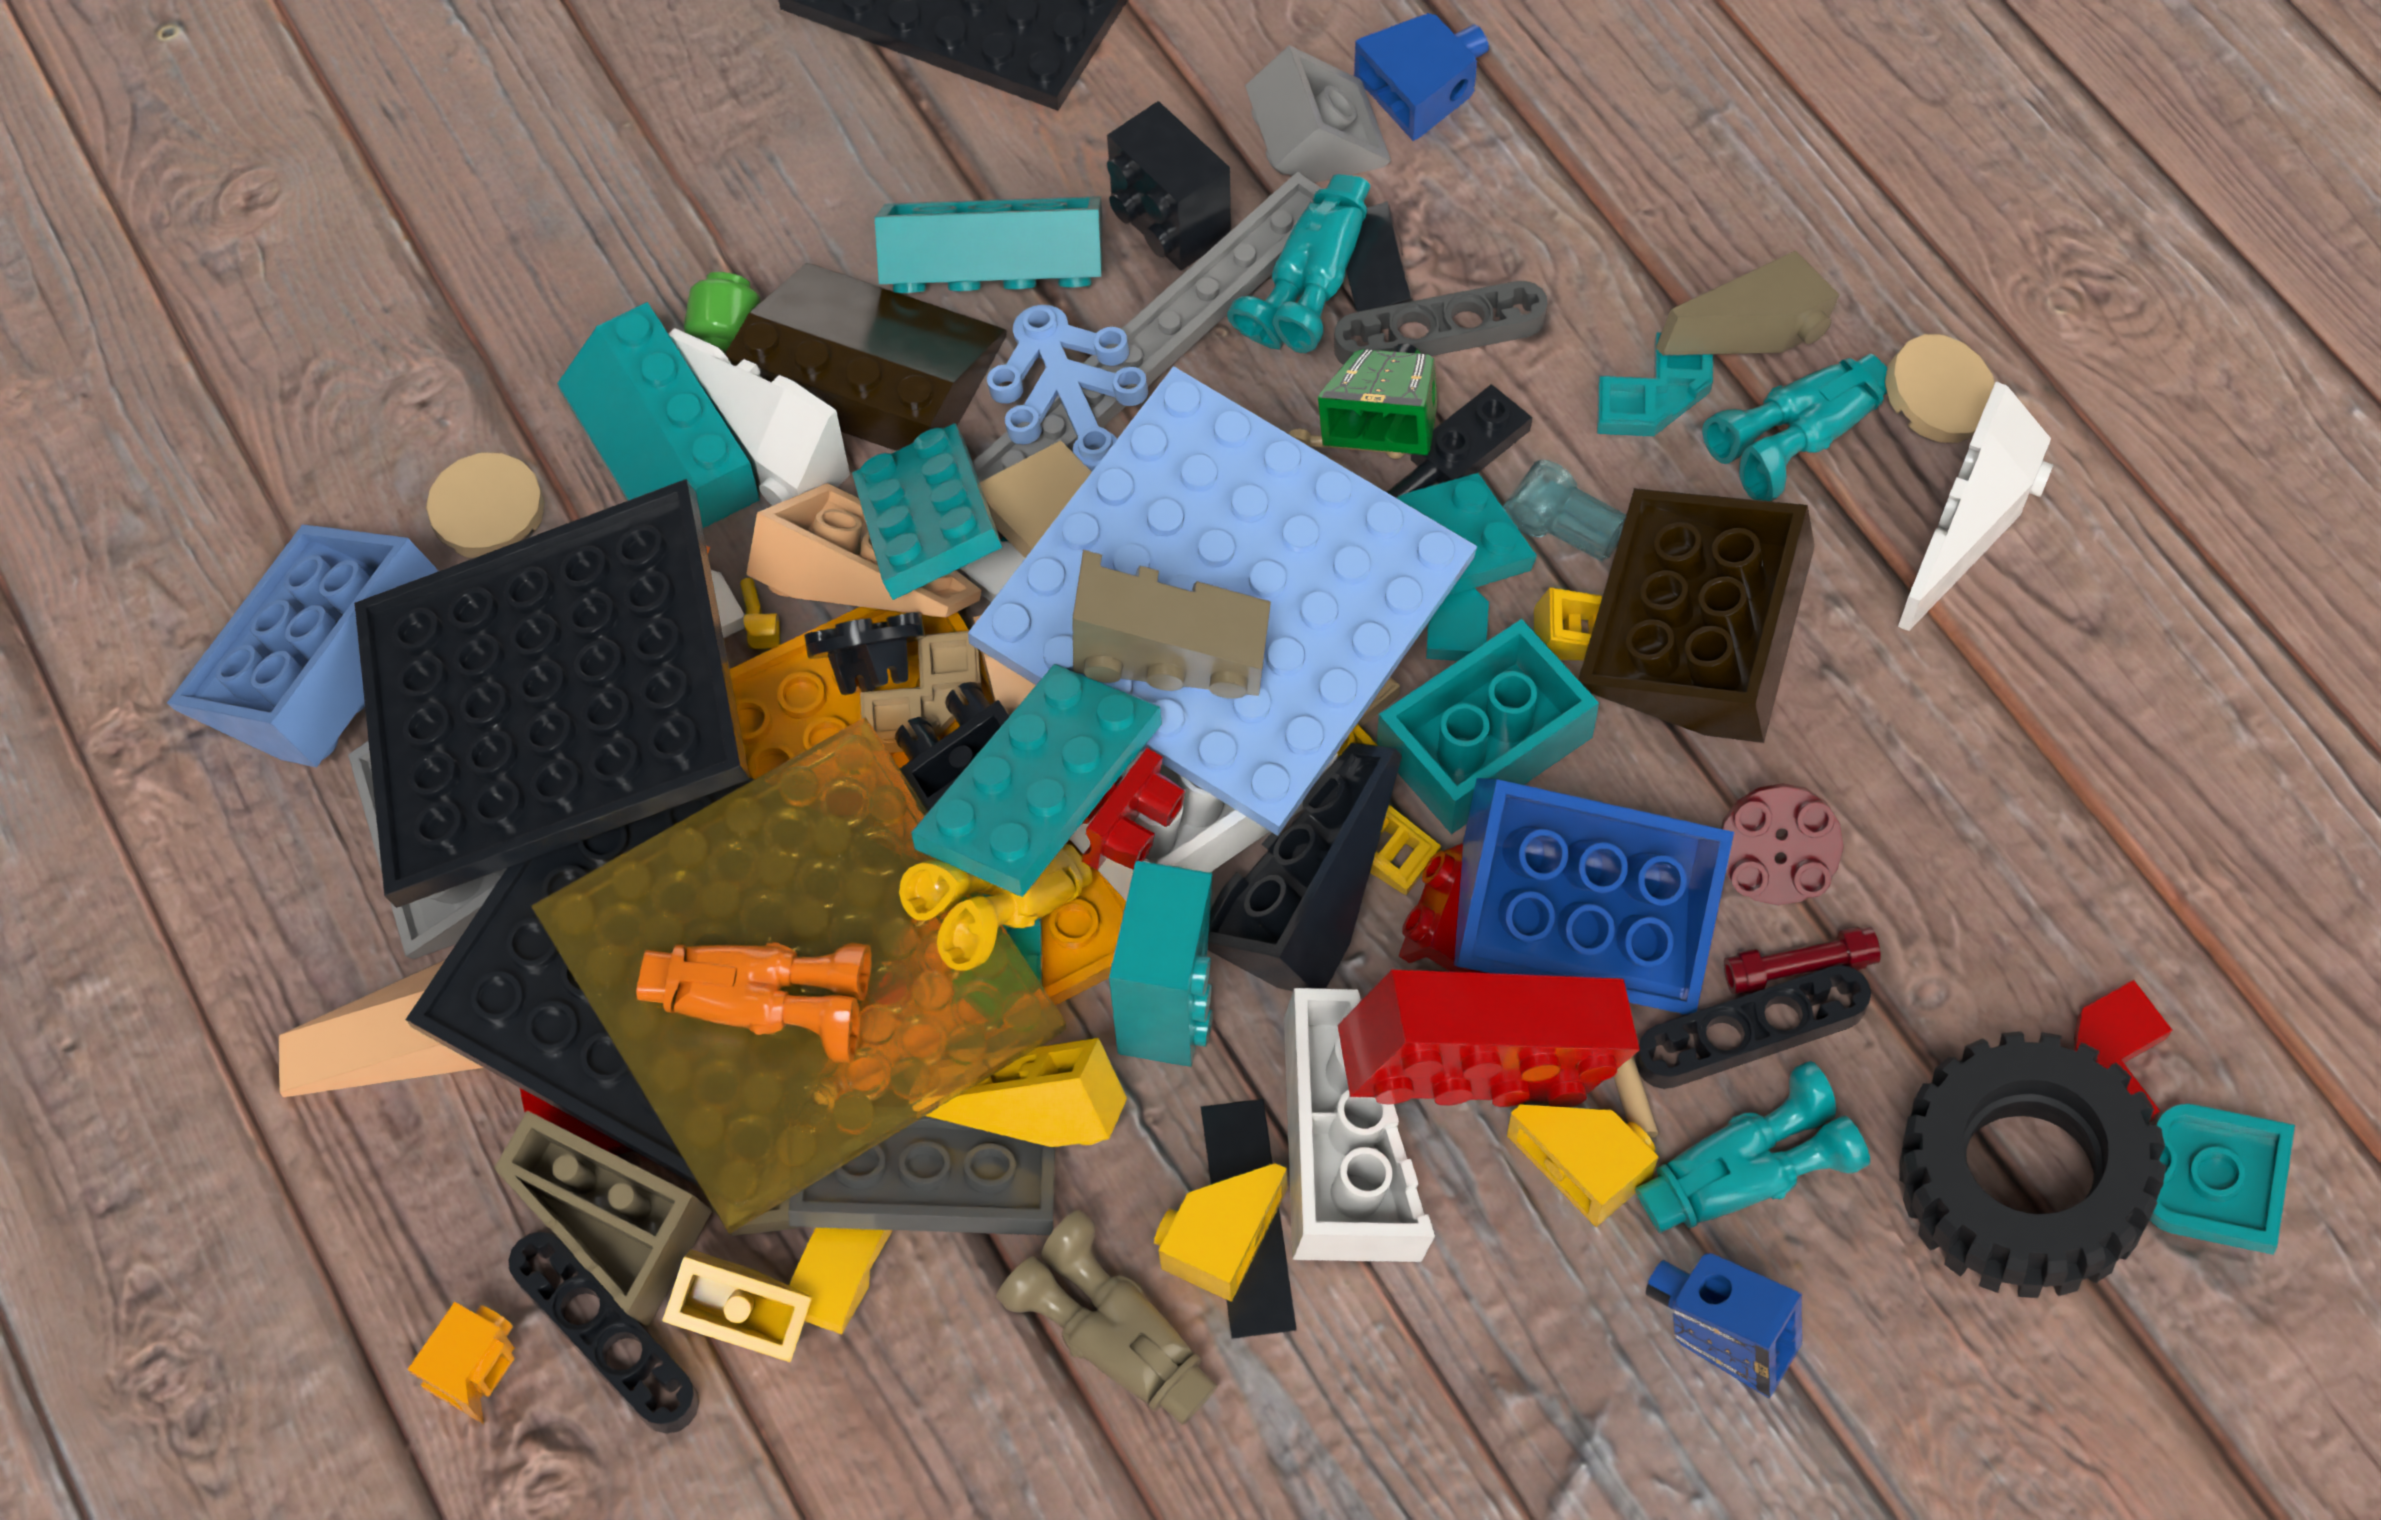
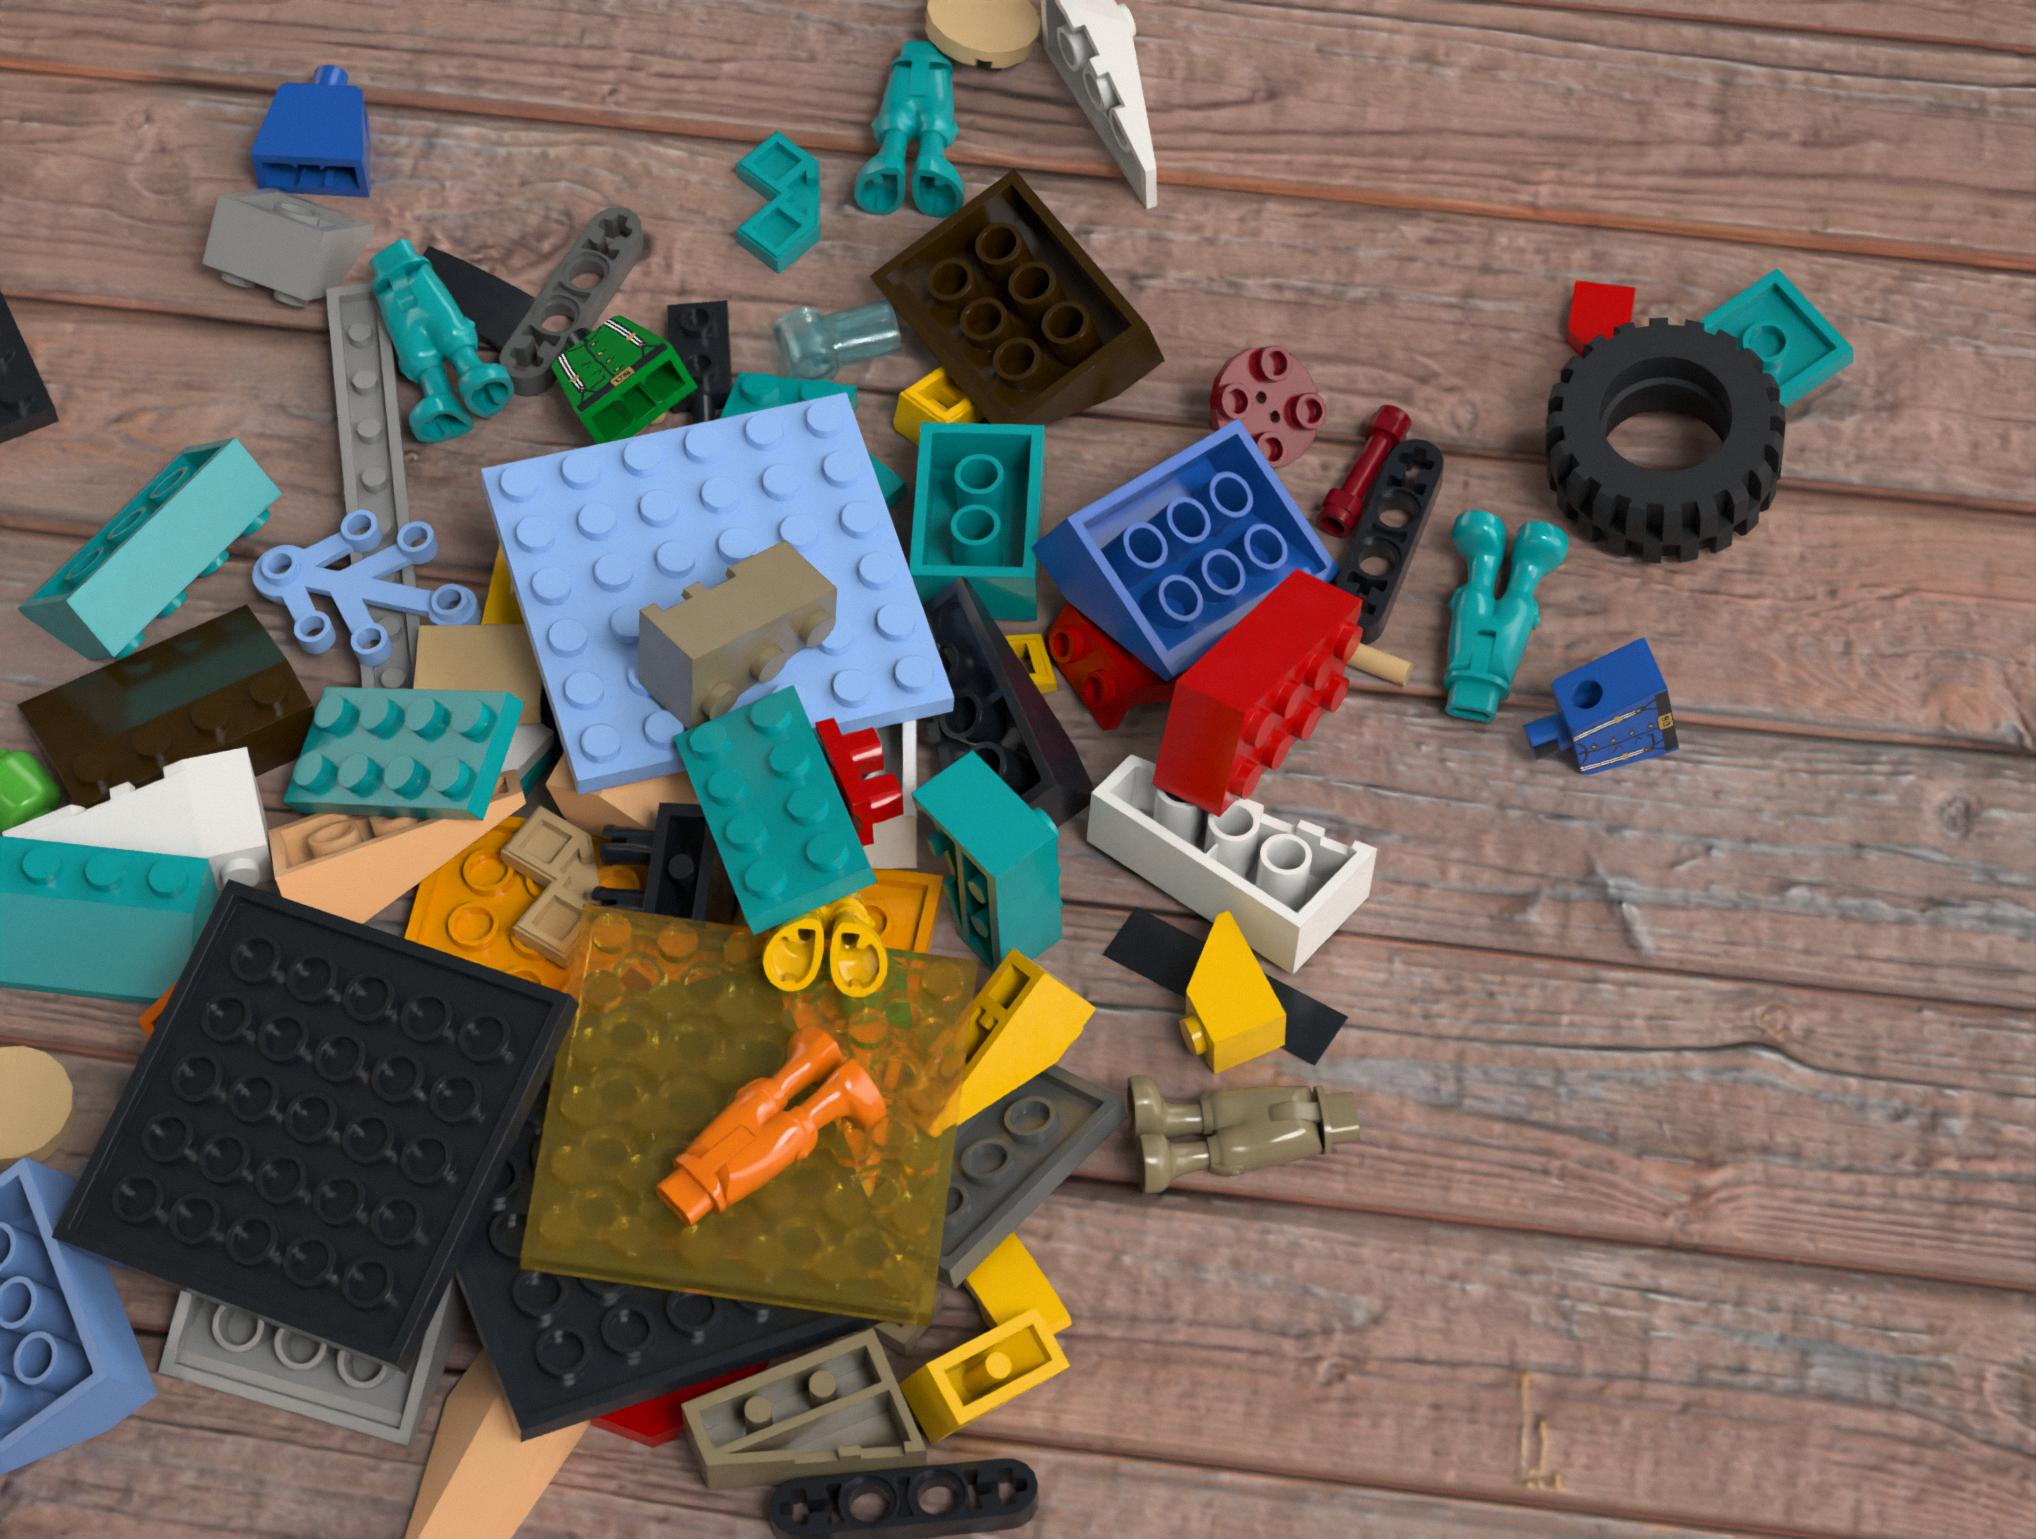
camera: 50 degrees left, 5 degrees down
black plate [804,612,926,696] -> none
black brick [1106,101,1231,271] -> none
yellow slope [1507,1105,1659,1227] -> none
dark tan slope [1656,250,1840,355] -> none

